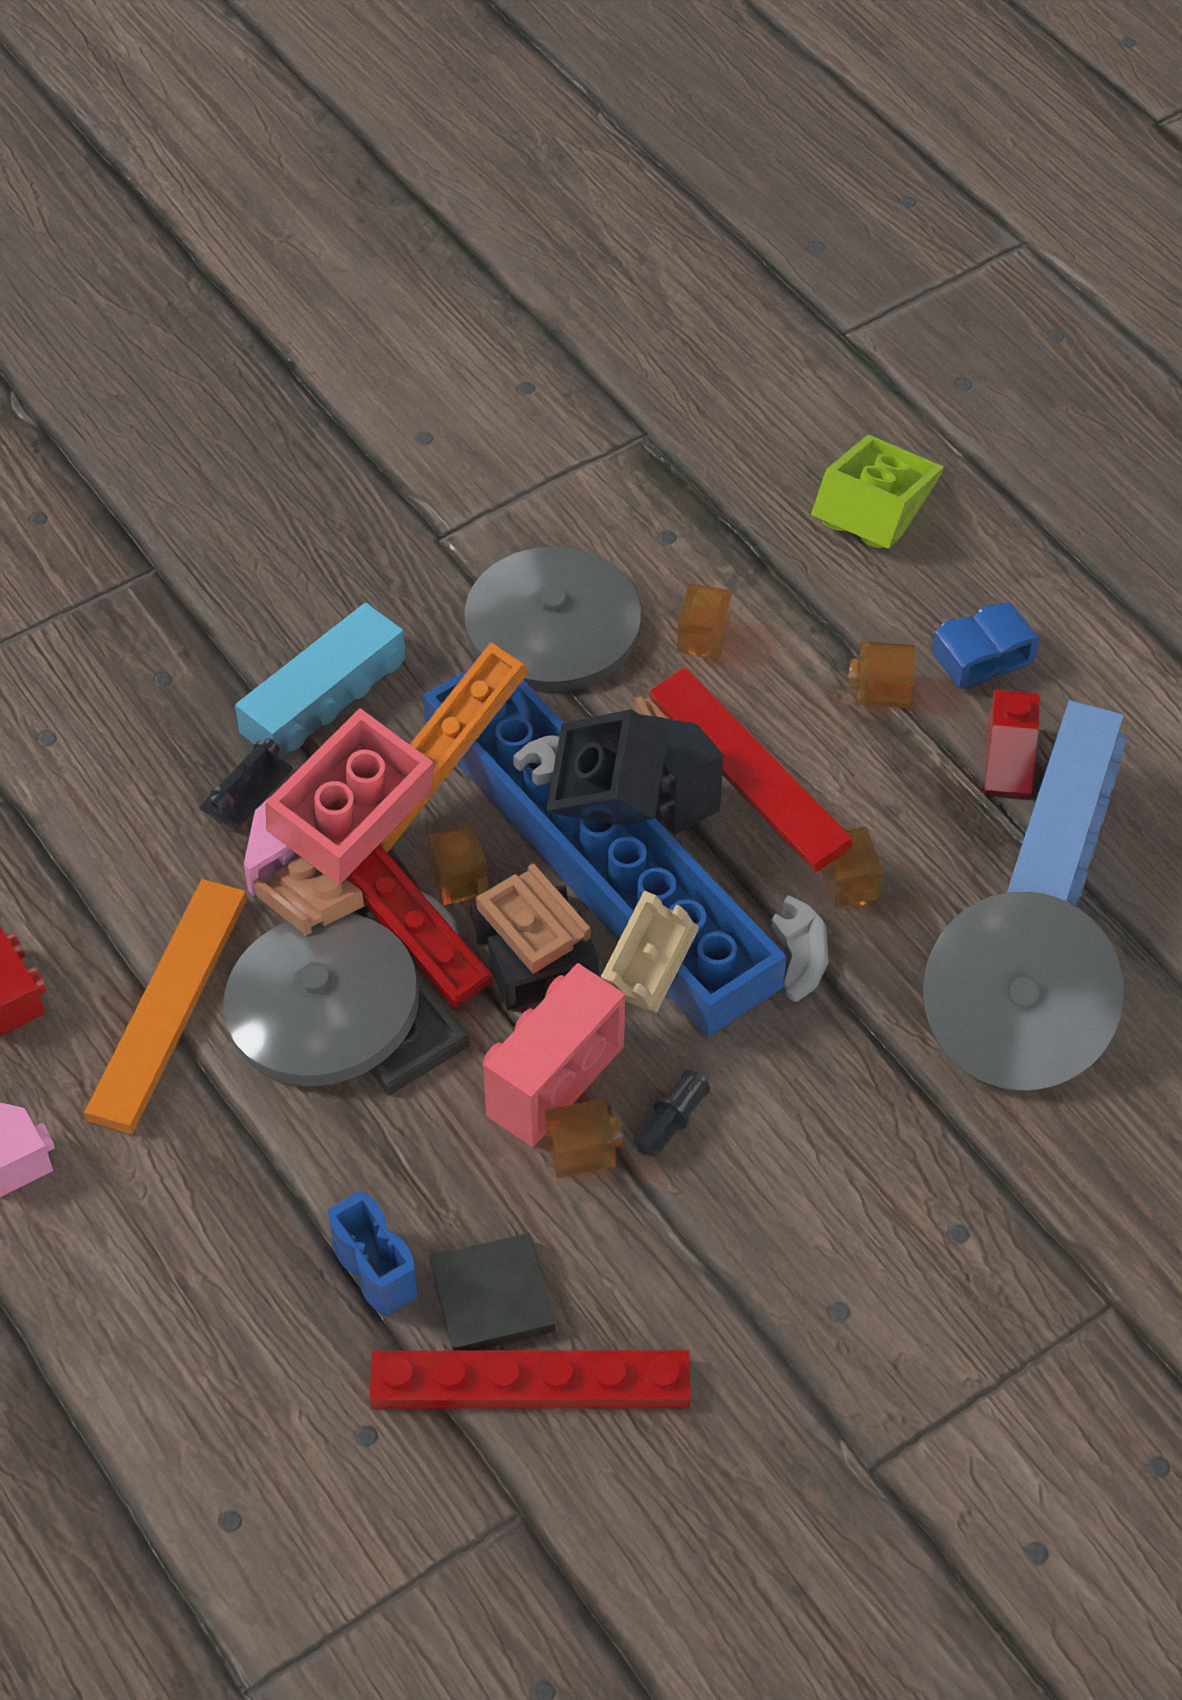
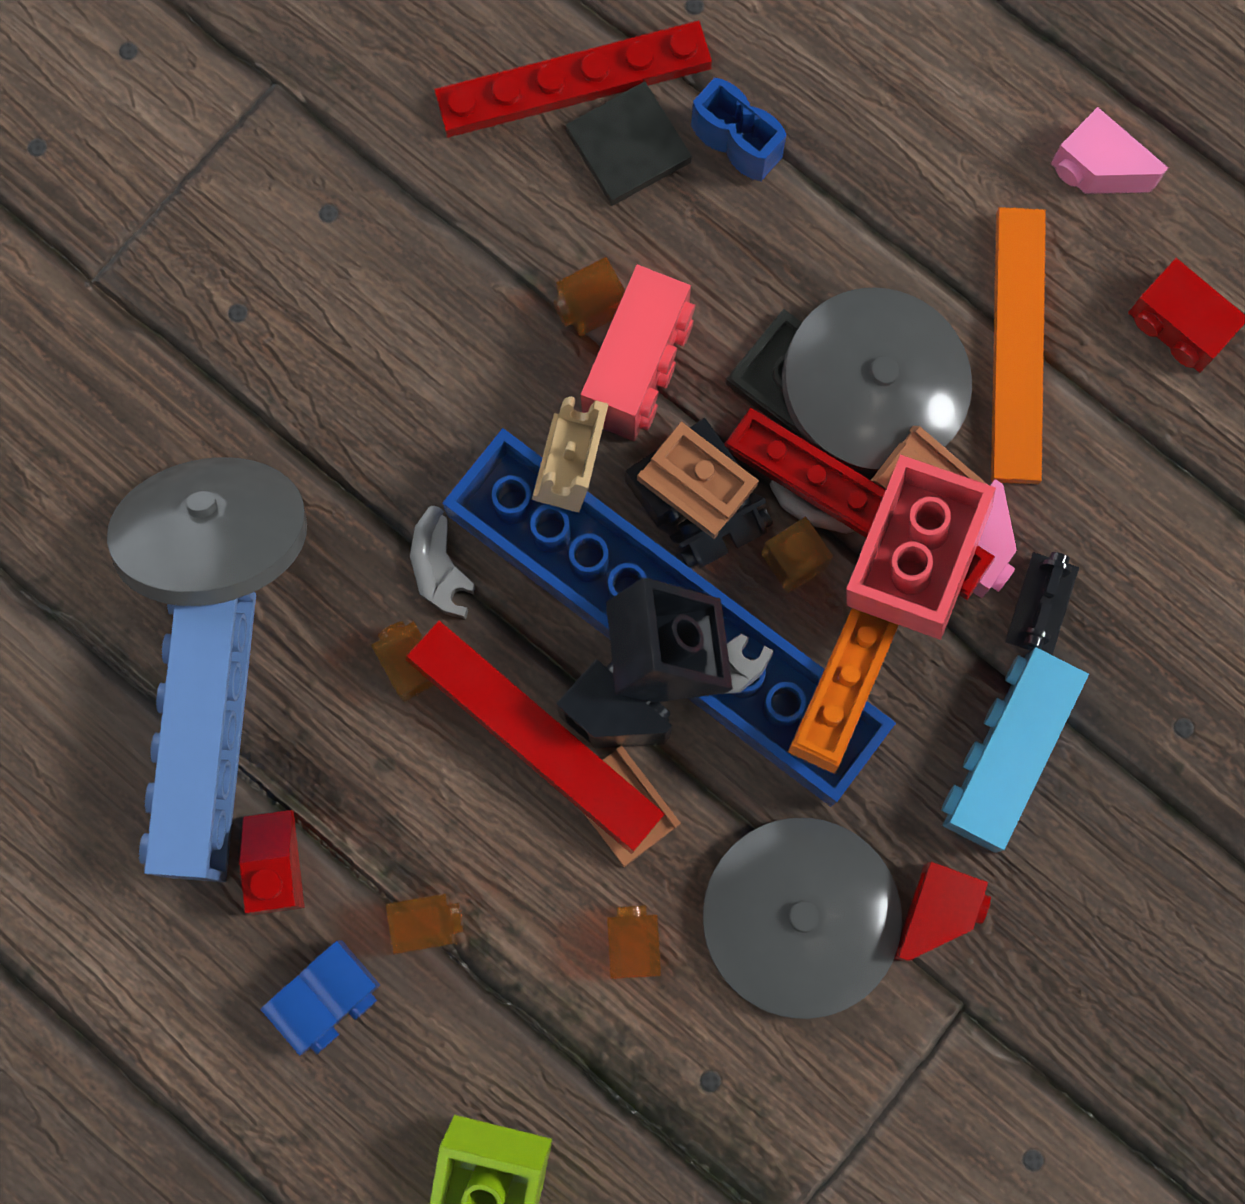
camera: 165 degrees right, 25 degrees up
black axle [633,1070,710,1157] -> none
none -> red slope [894,862,991,961]

